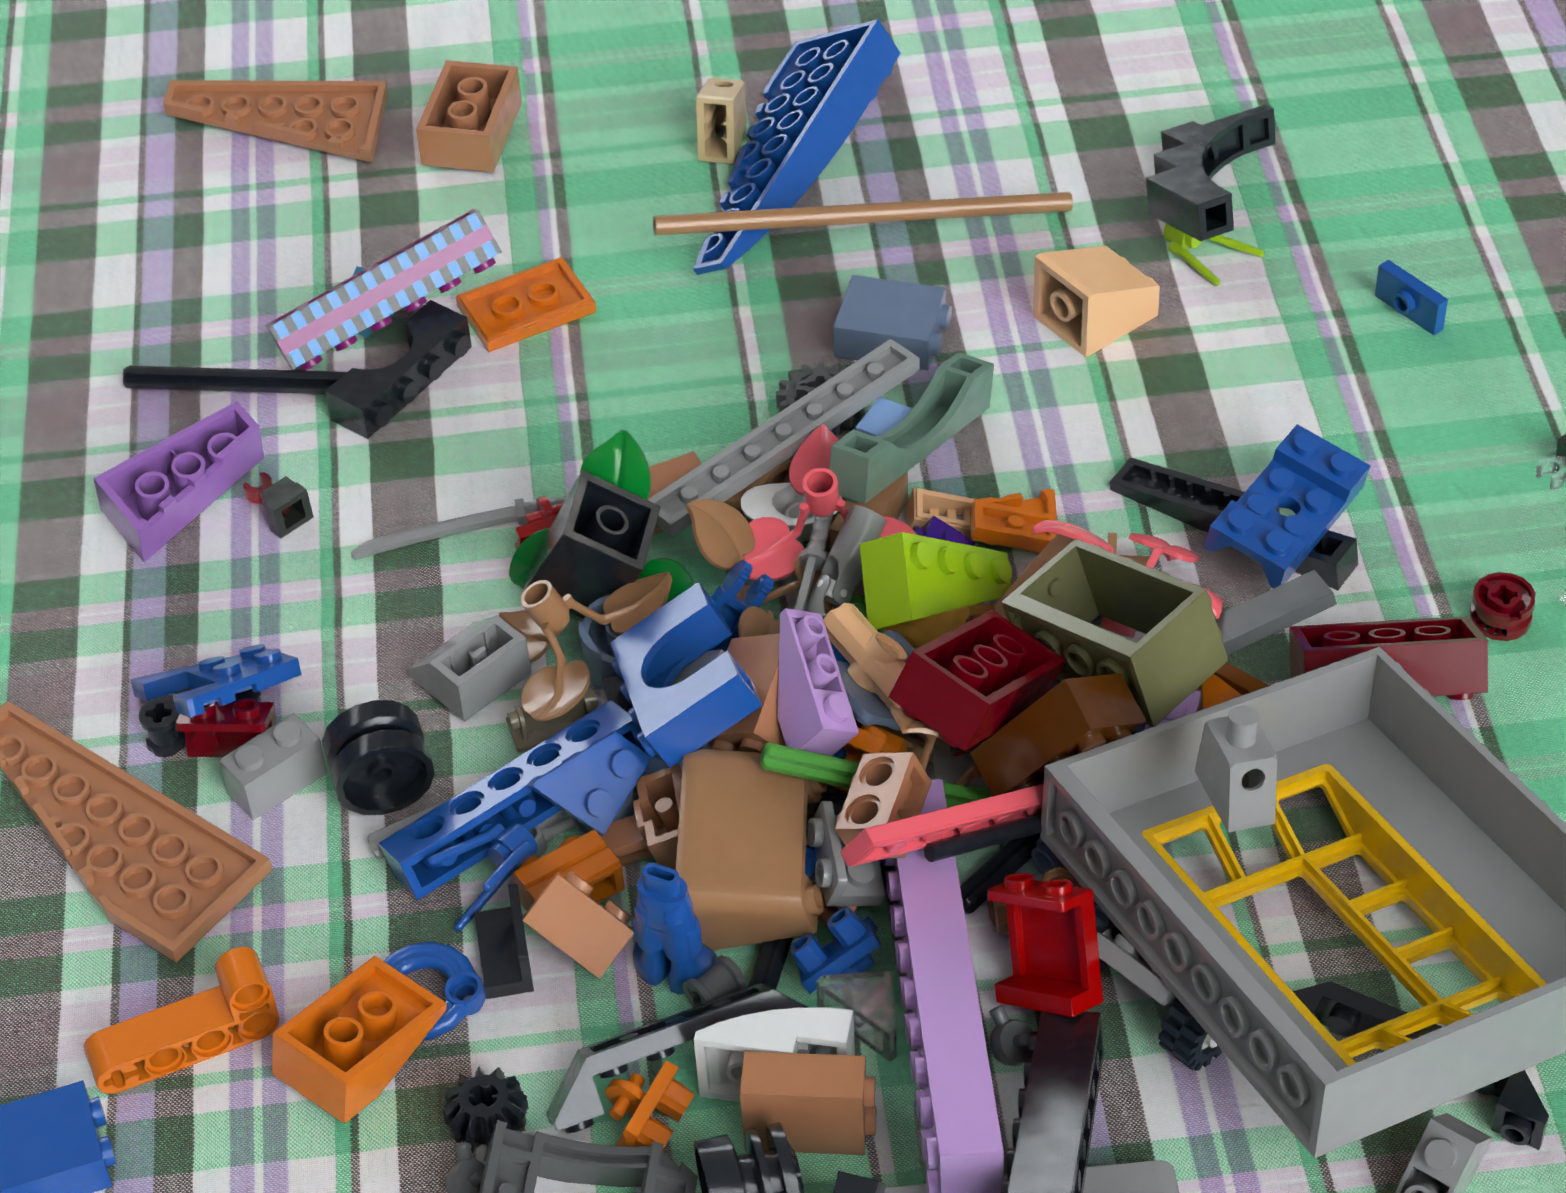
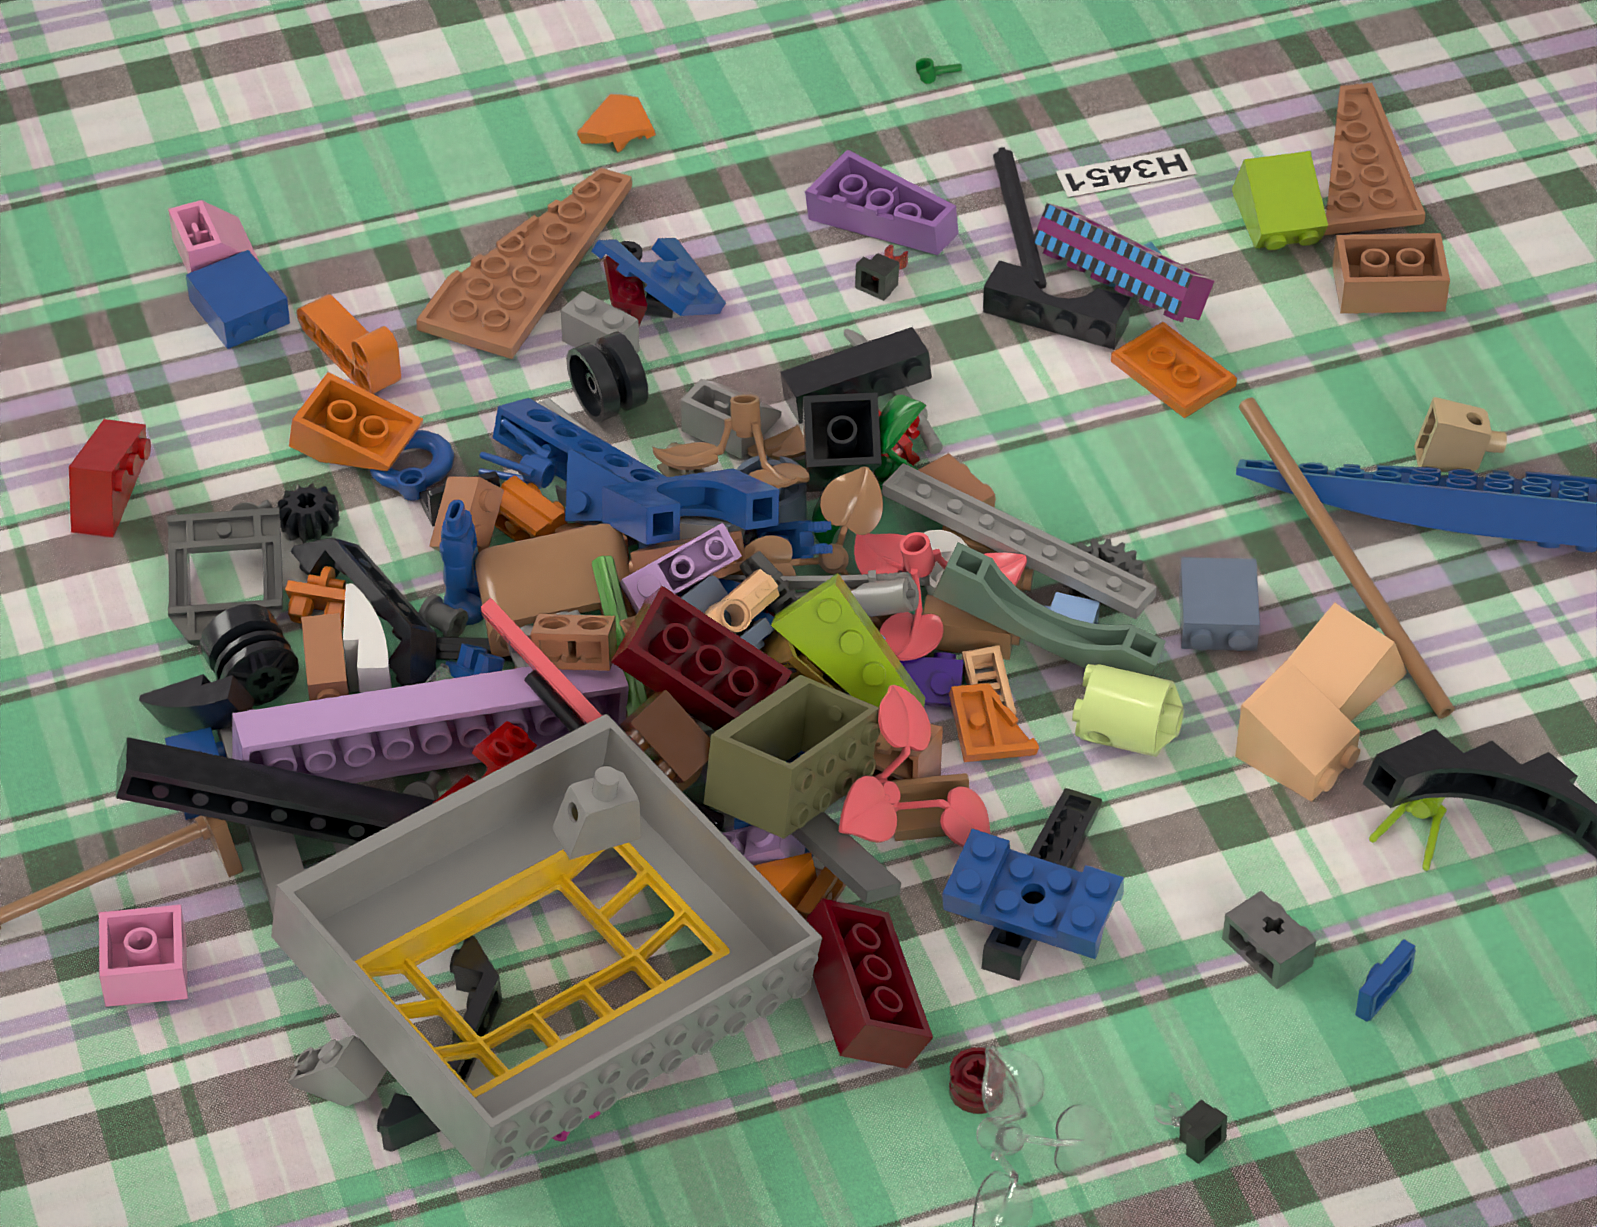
camera: 75 degrees right, 0 degrees up
none -> black brick [780,326,932,424]
none -> white sticker [1056,148,1197,197]
none -> yellowish green cylinder [1072,664,1184,757]
none -> flat silver brick [1222,891,1317,989]
none -> lime slope [1232,151,1328,250]
none -> light nougat slope [1287,602,1407,721]

